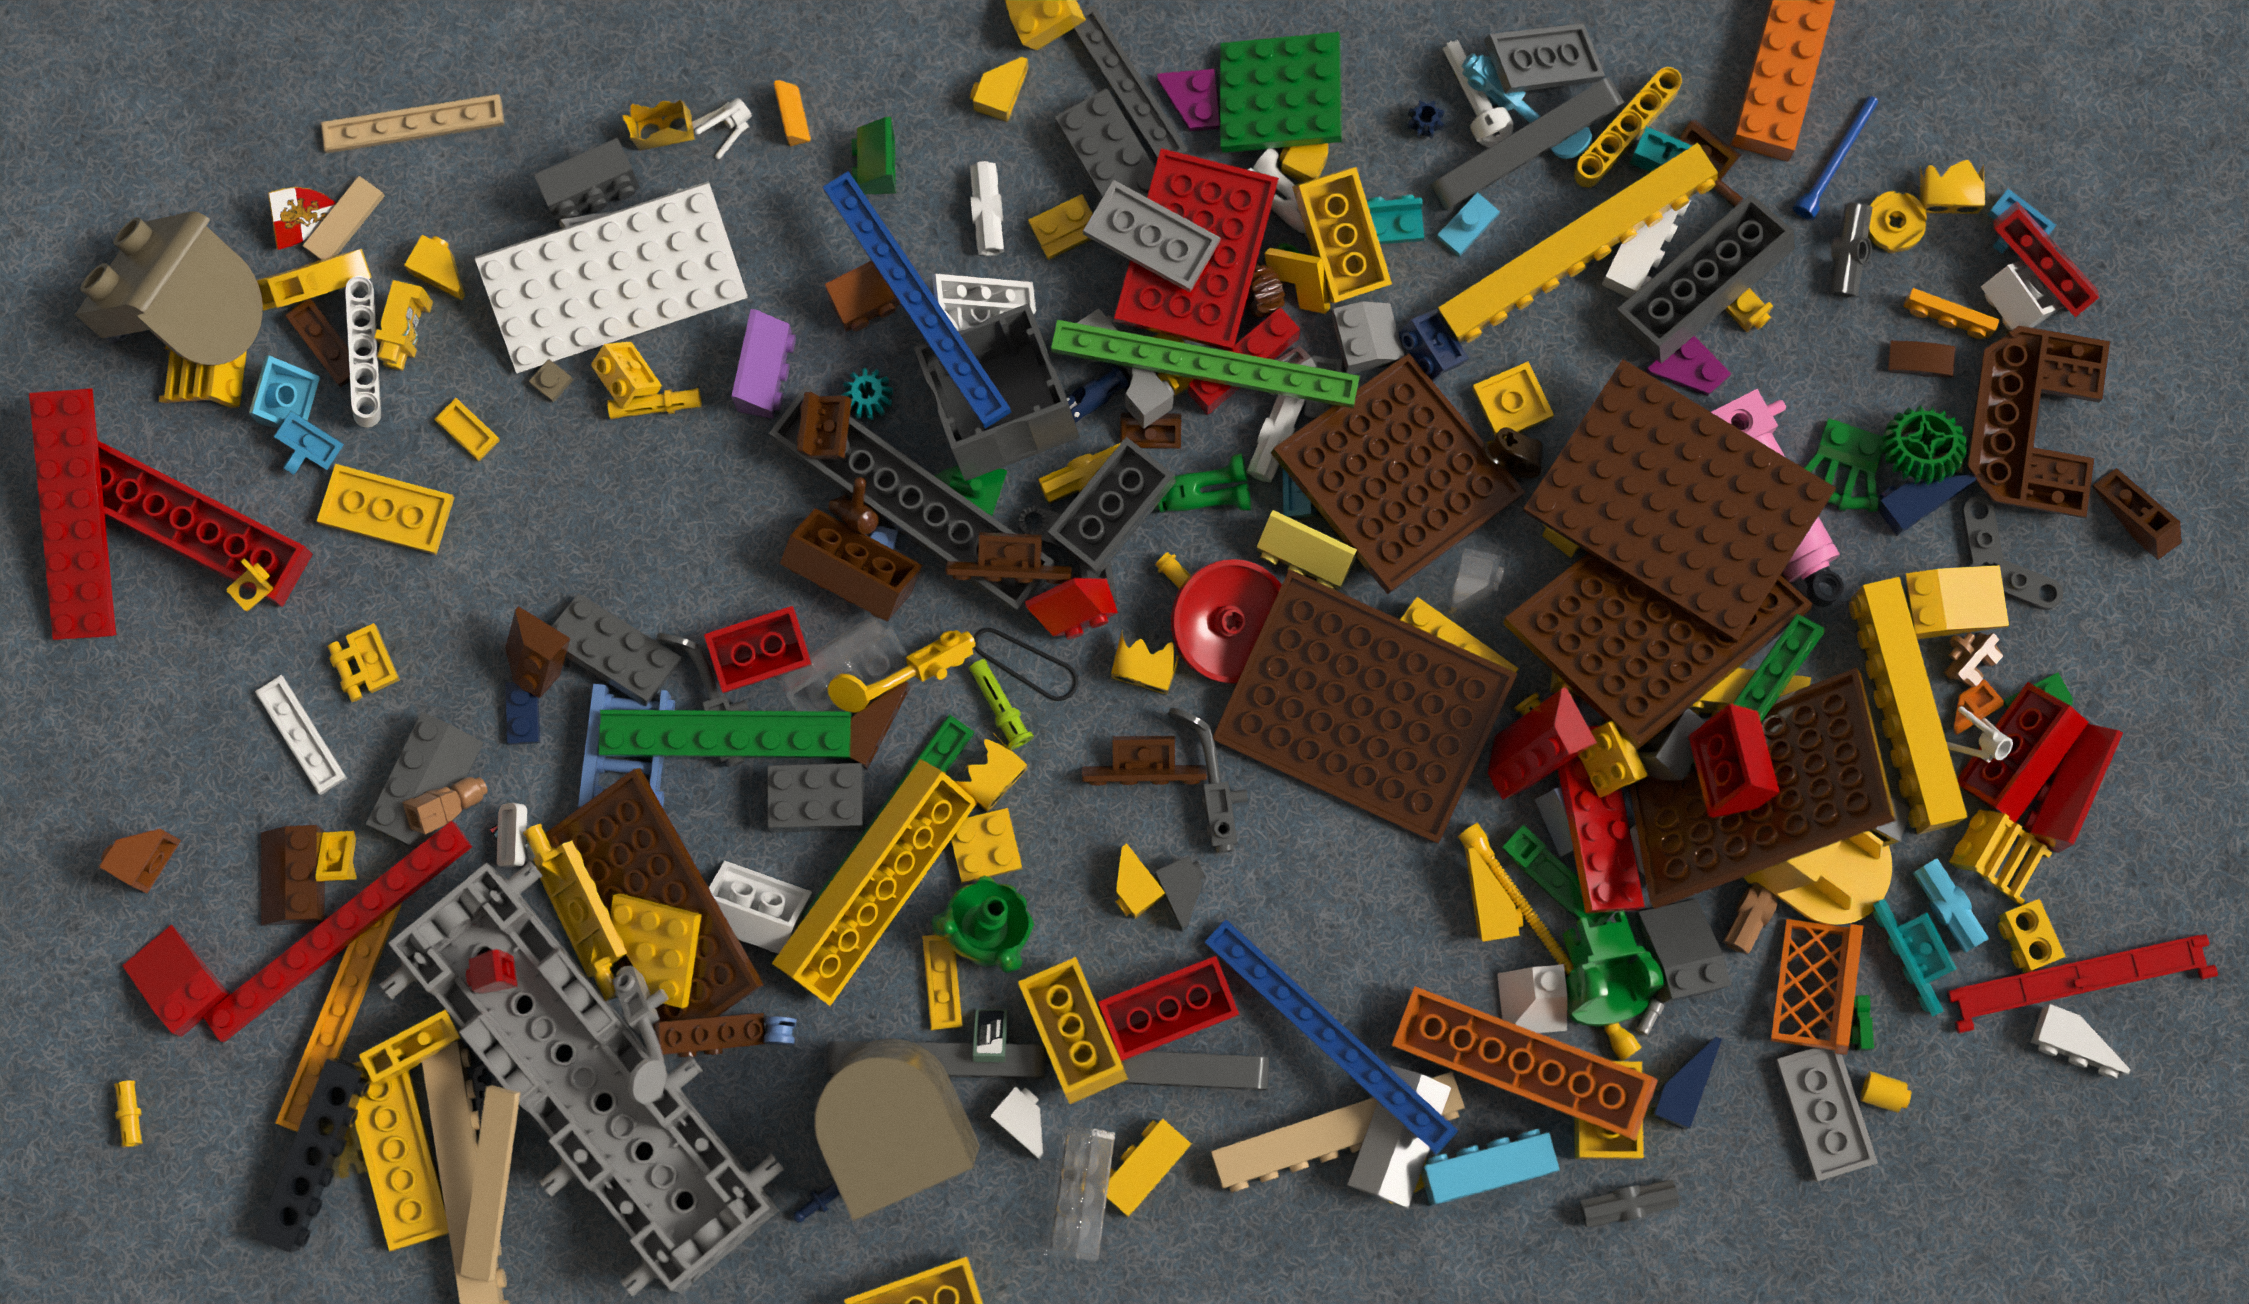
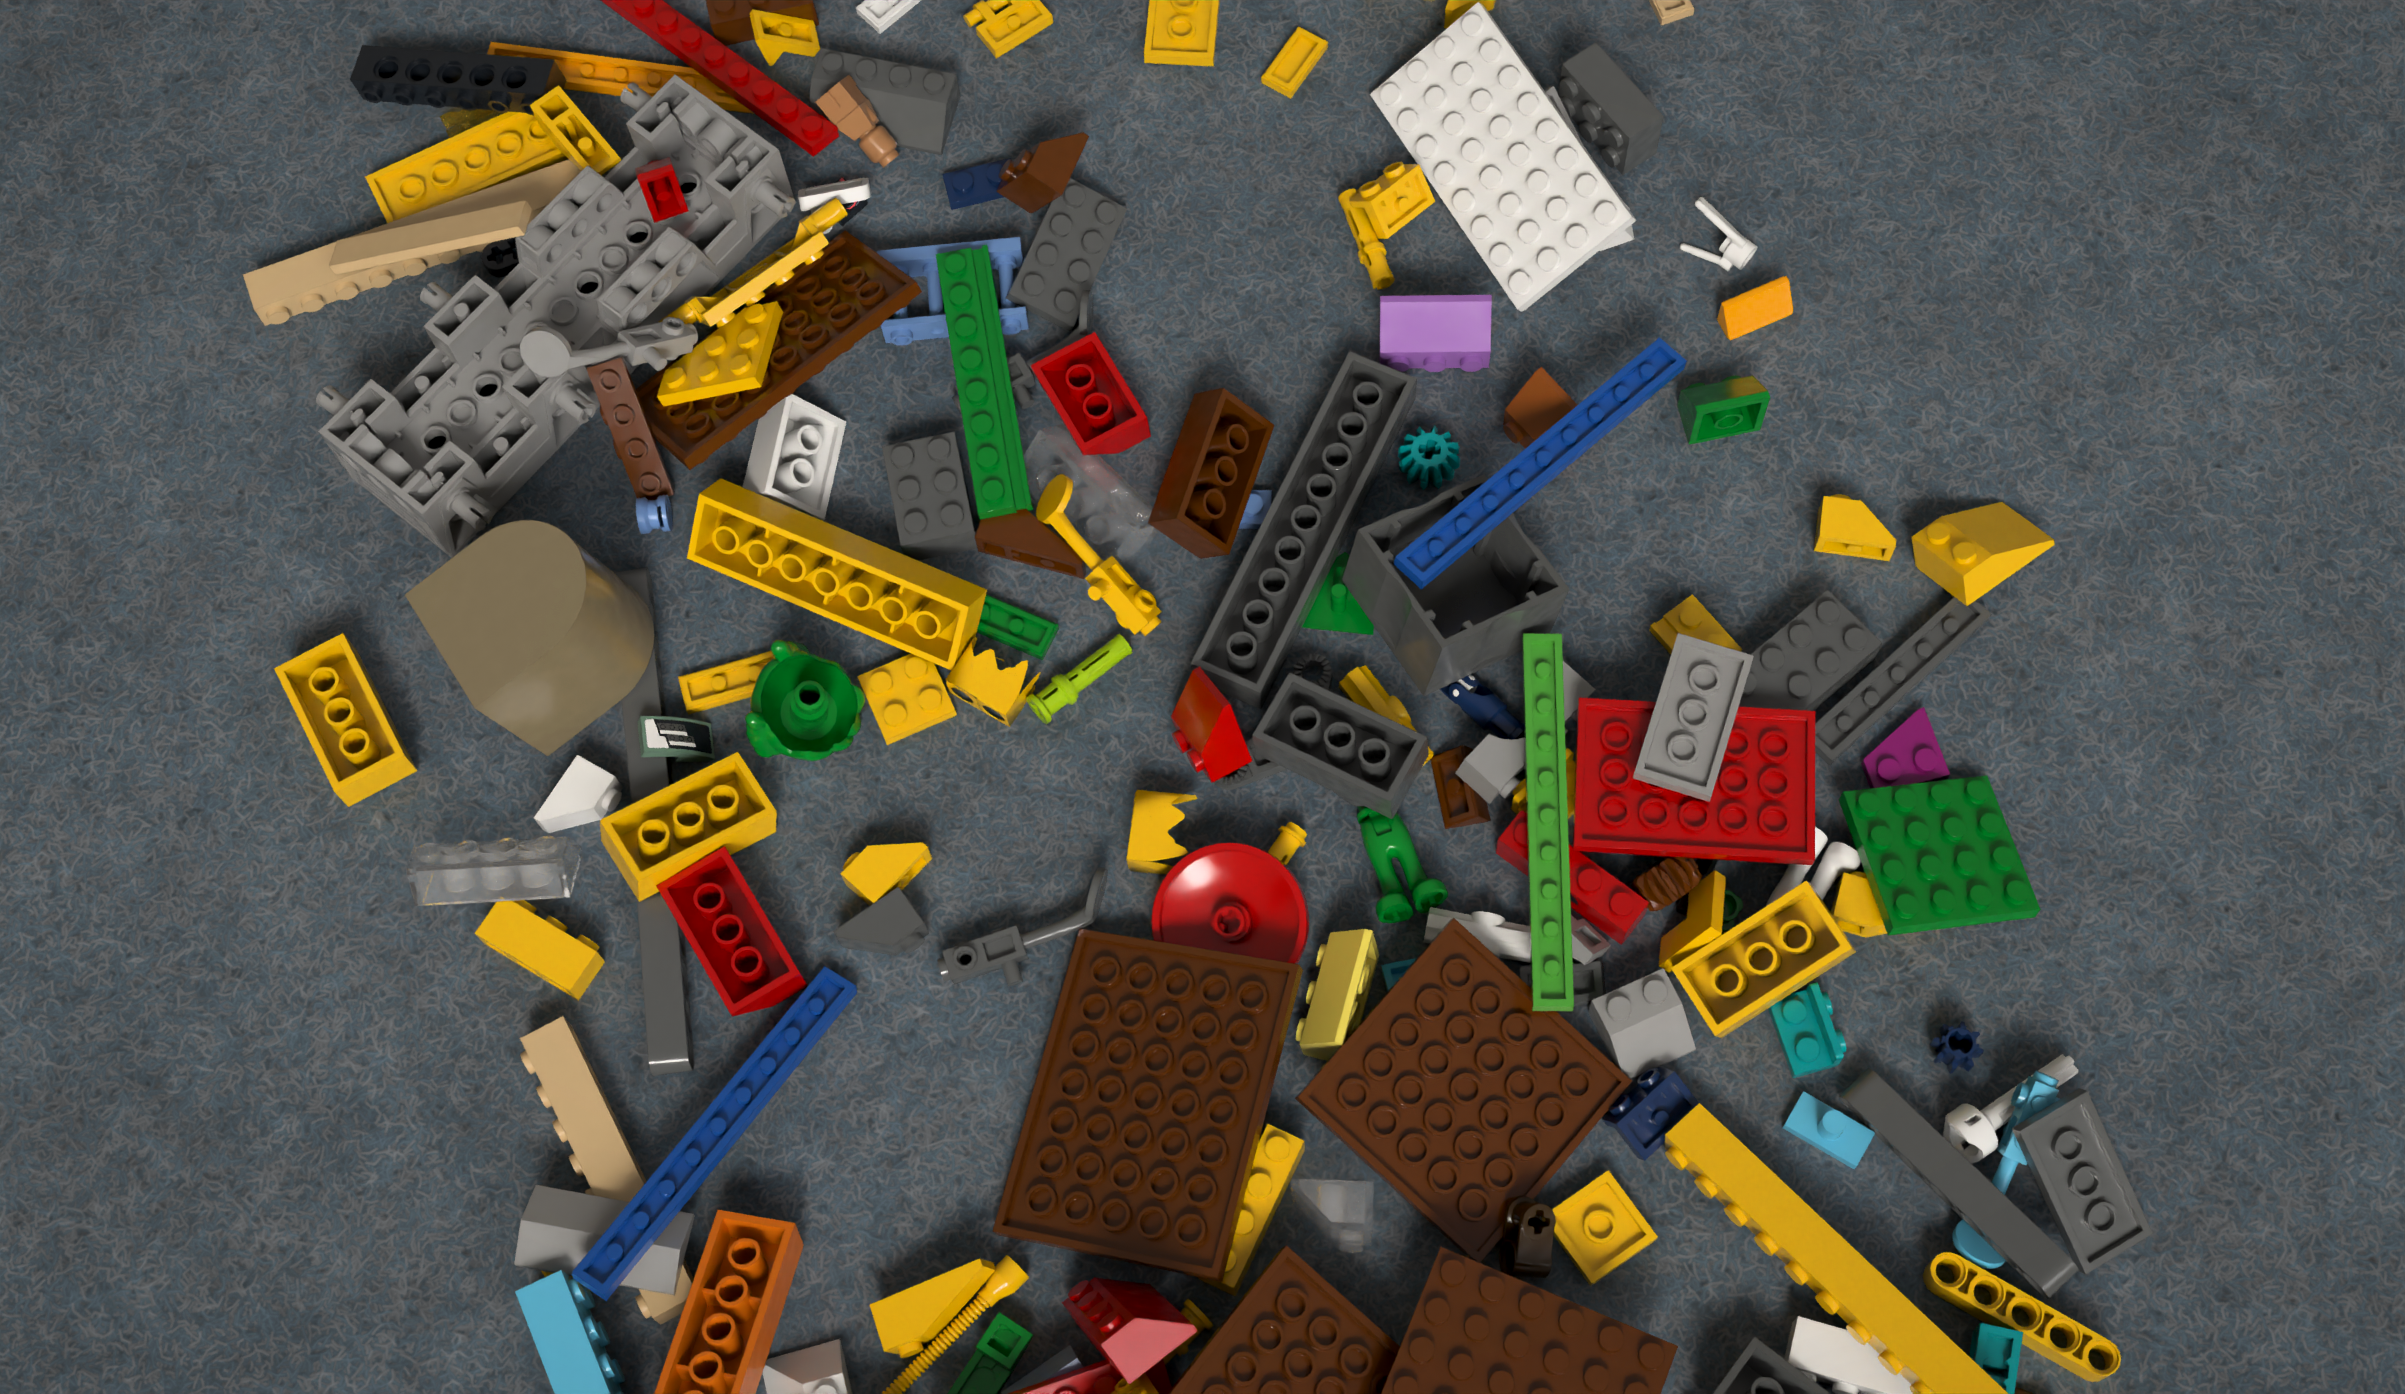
camera: 85 degrees right, 10 degrees down
dark tan plate [529,359,573,403] -> none
yellow piece [622,100,695,151] -> none
reddish brown bracket [797,392,852,459] -> none
reddish brown piece [828,477,878,535] -> none
white wedge [932,274,1036,331] -> none
reddish brown bracket [946,532,1072,584] -> none
white piece [970,161,1004,256] -> none
black piece [974,627,1079,701] -> none
reddish brown bracket [1082,736,1207,786] -> none

